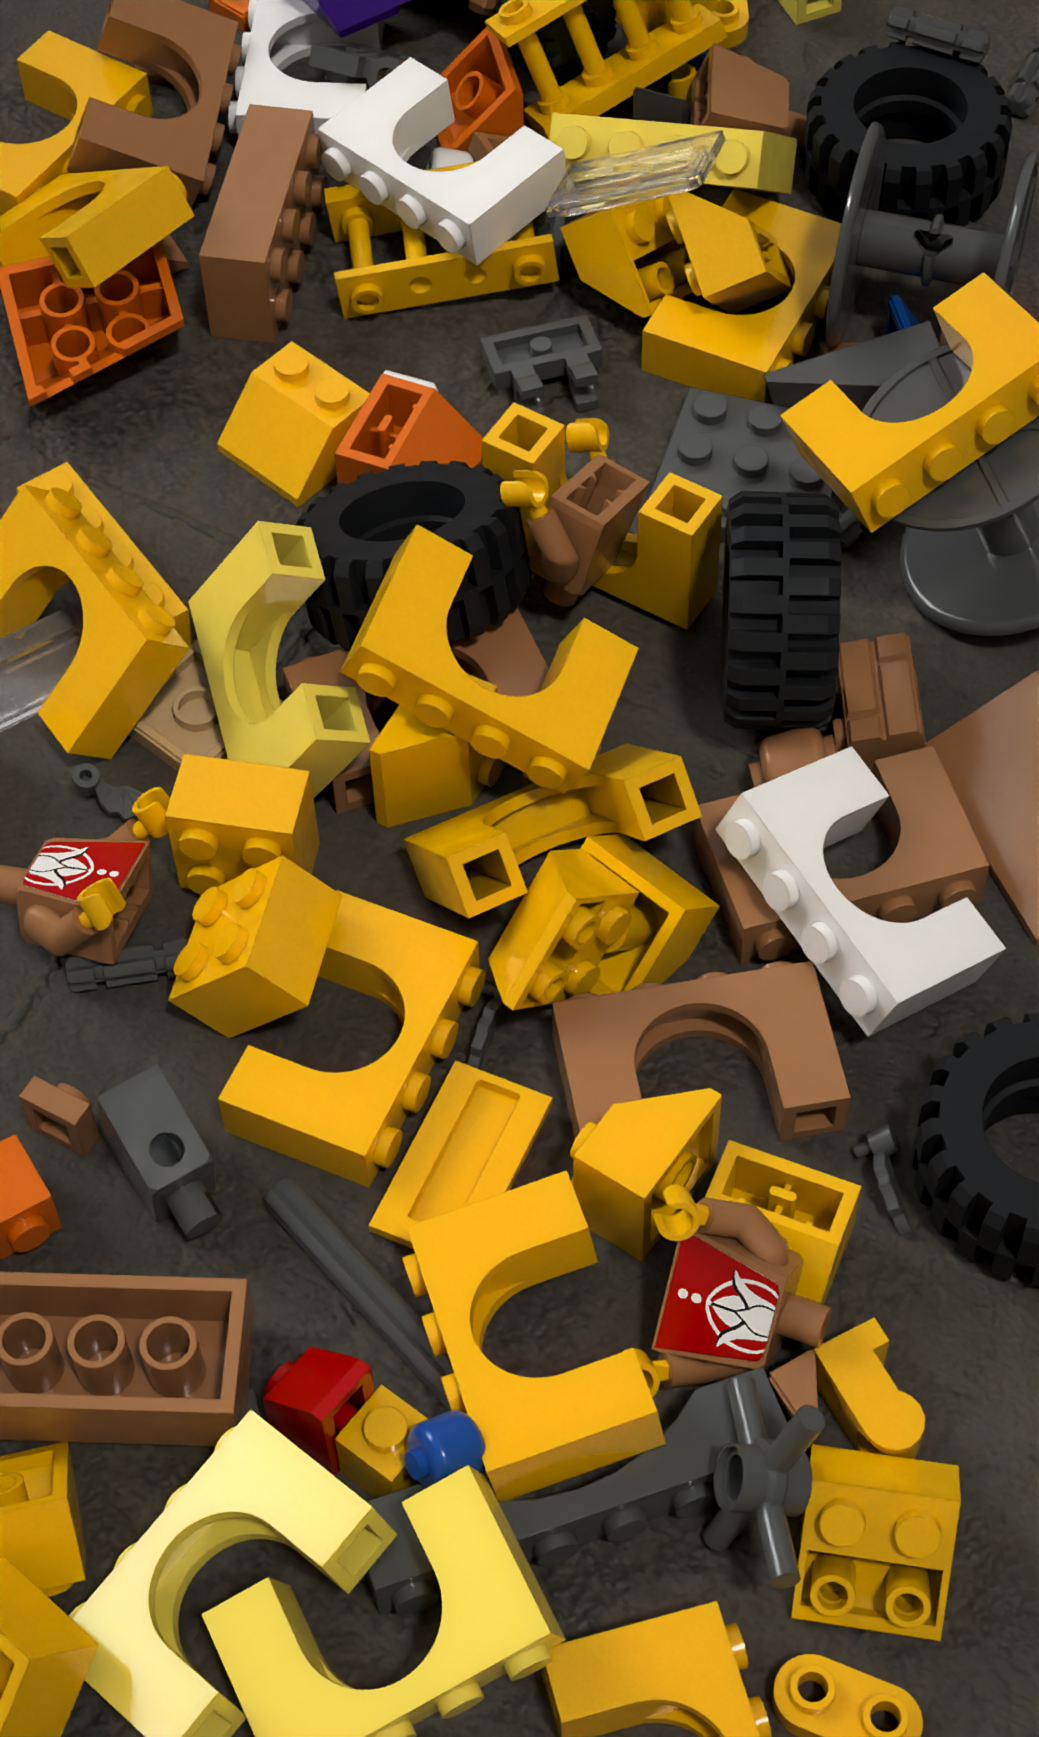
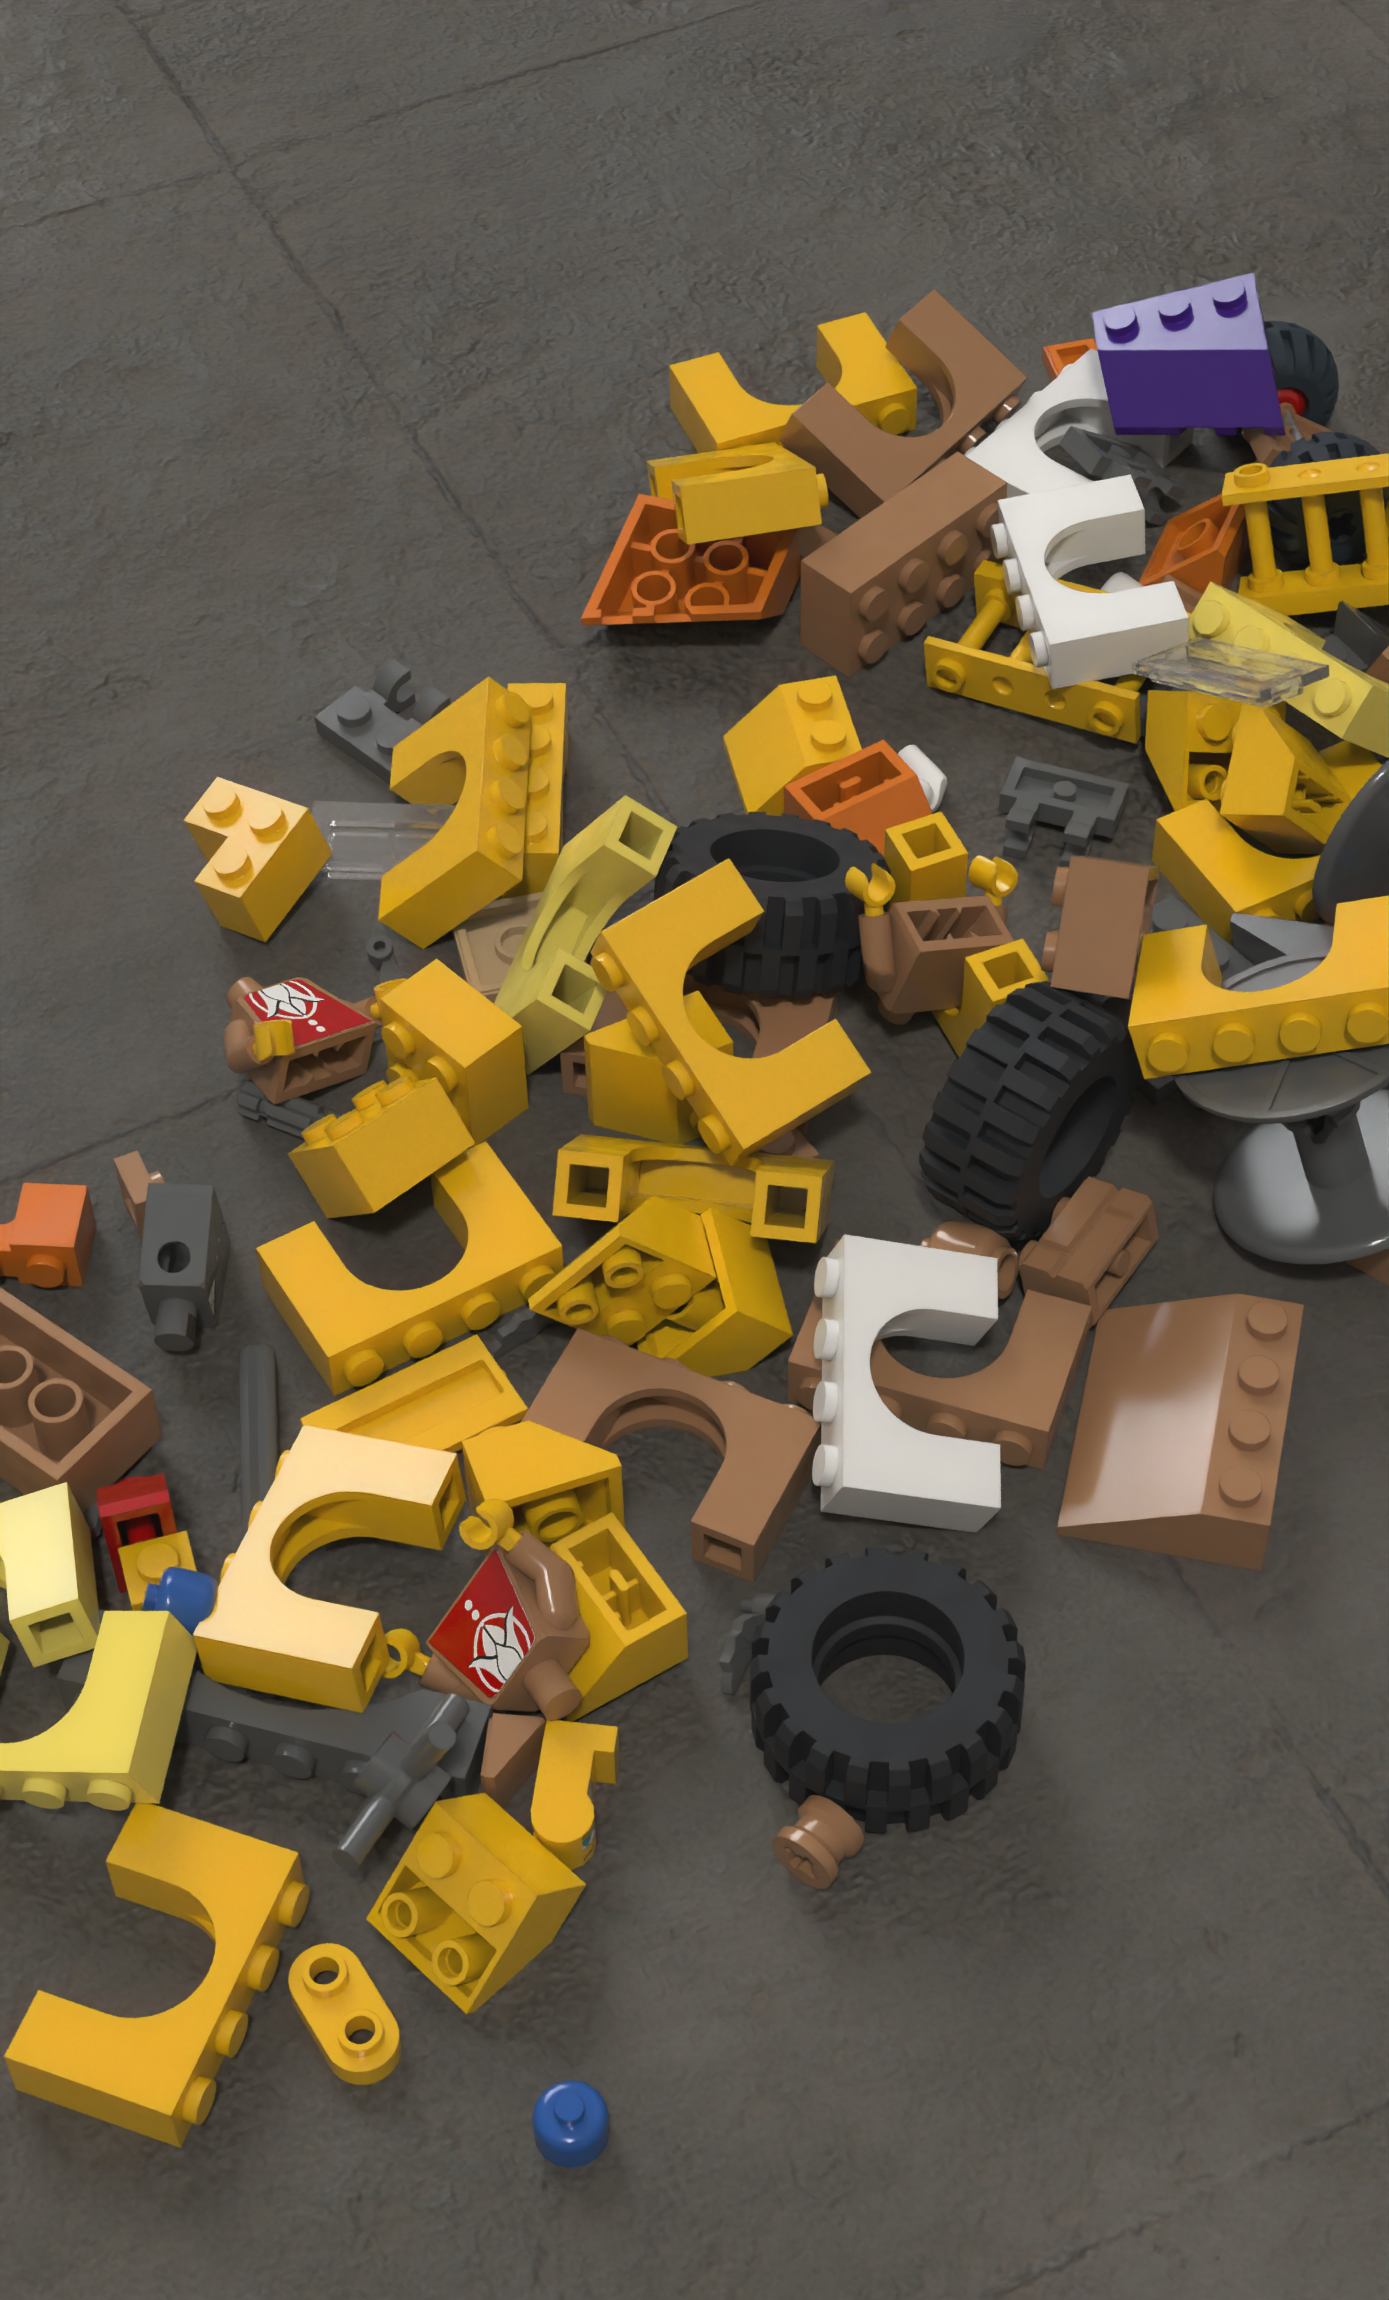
camera: 35 degrees right, 5 degrees down
none -> medium nougat brick [1041,856,1160,999]

